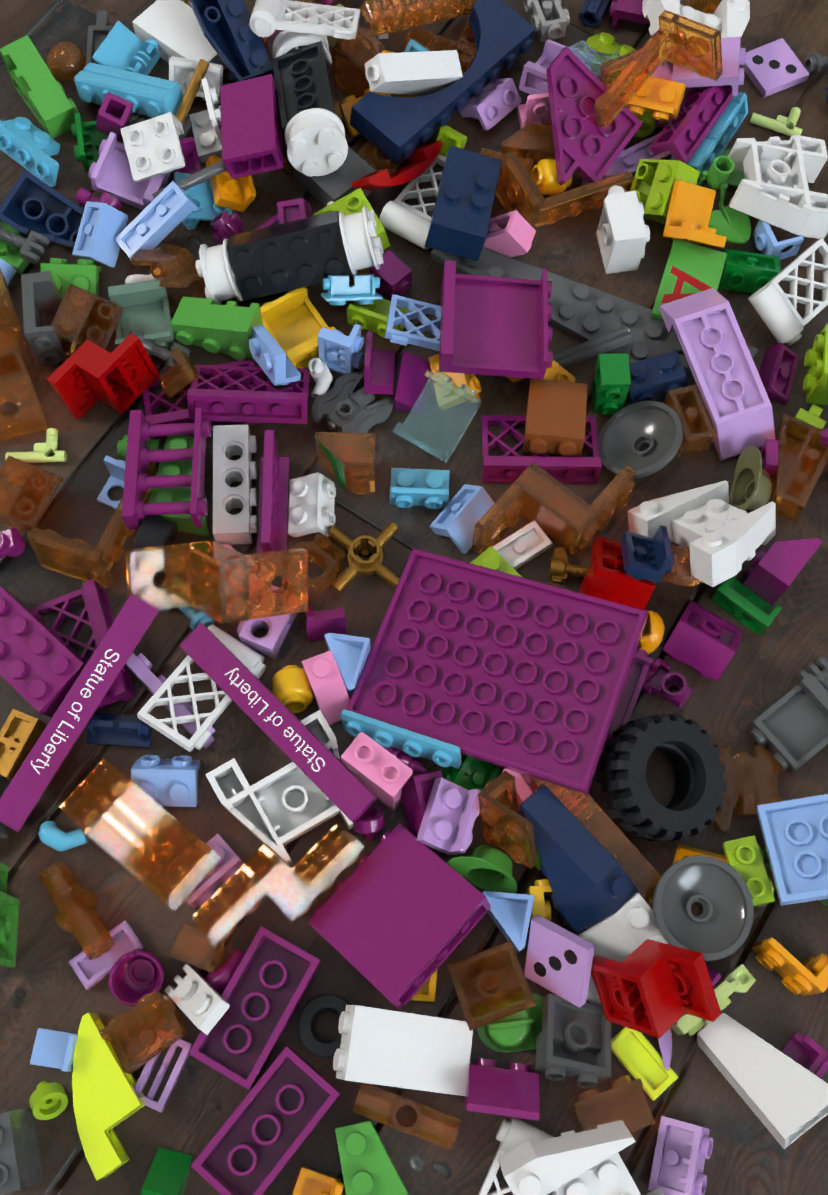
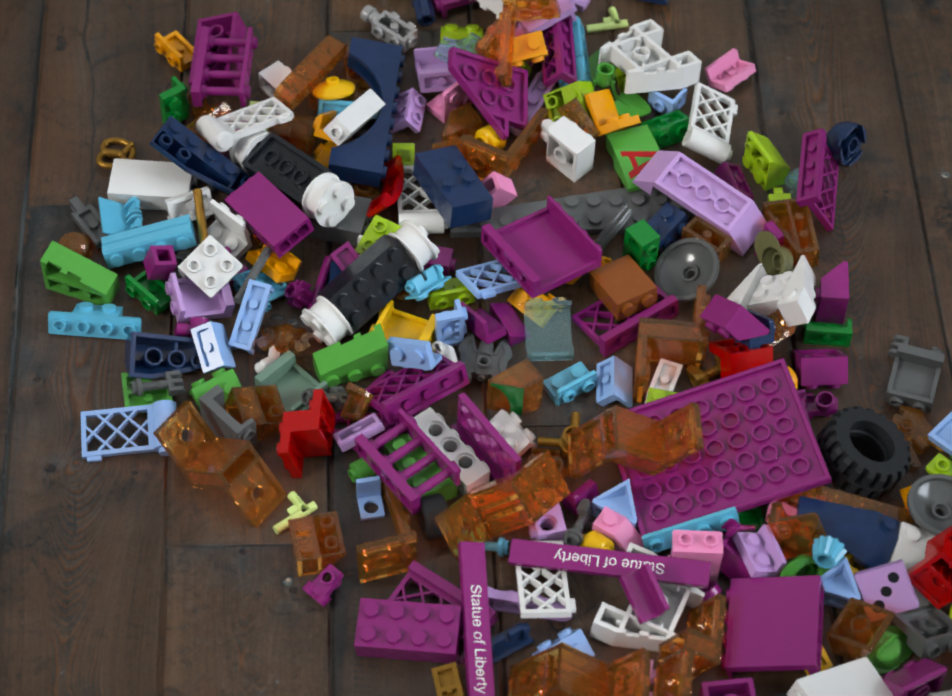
camera: 35 degrees left, 15 degrees down
none -> yellow dish [312,76,355,100]
none -> lavender tile [333,413,385,452]
none -> clear orange tile [557,97,600,138]
none -> dark grey hinge [563,499,593,546]
none -> clear orange bracket [567,402,704,479]
none -> magenta panel [619,563,670,625]
none -> magenta slope [699,294,770,341]
none -> magenta hand [721,518,756,538]
none -> medium azure piece [812,535,847,569]

